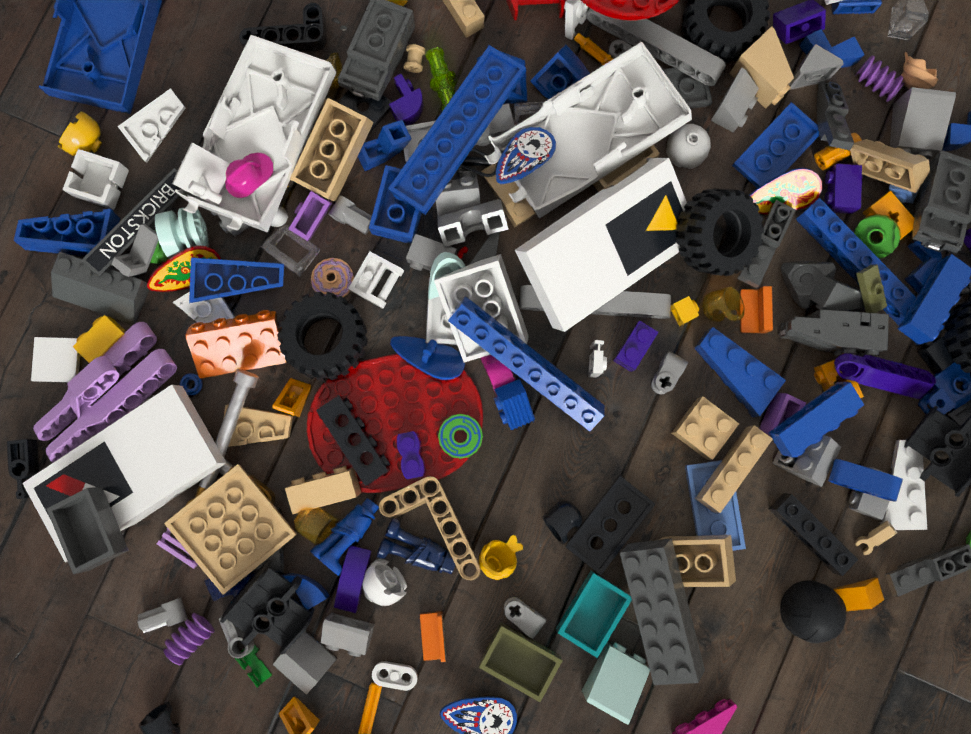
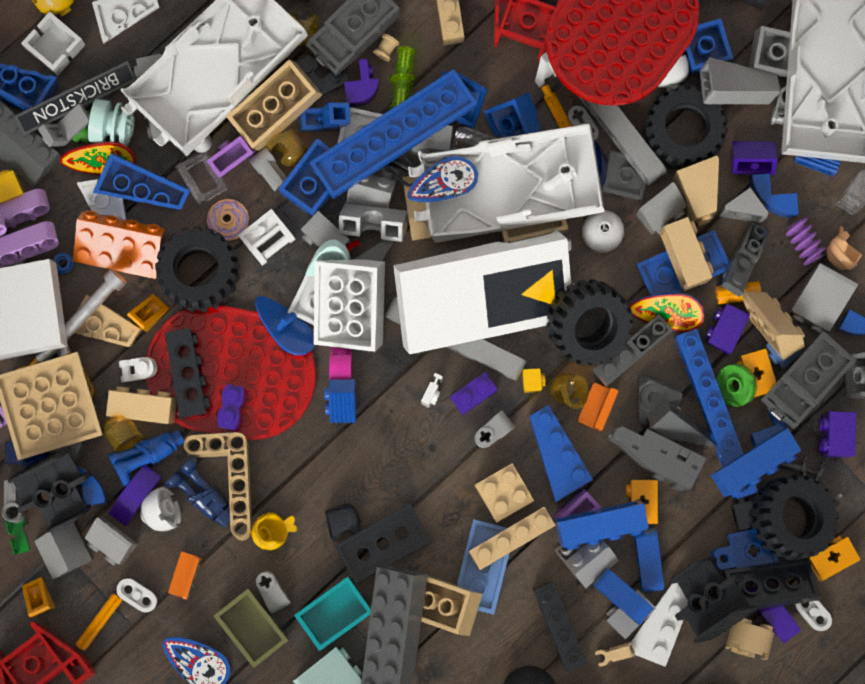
camera: 25 degrees right, 0 degrees up
white plate [172,143,230,205] -> none
dark pink piece [225,152,274,198] -> none
bright green tile [438,414,483,459] -> none
blue brick [448,296,605,431] -> none
dark purple piece [834,353,937,399] -> none
olive plate [856,265,887,313] -> none
none -> white plate [119,357,157,383]
none -> clear yellow helmet [265,129,308,167]
none -> blue beam [634,527,664,593]
none -> tan piece [659,217,714,292]

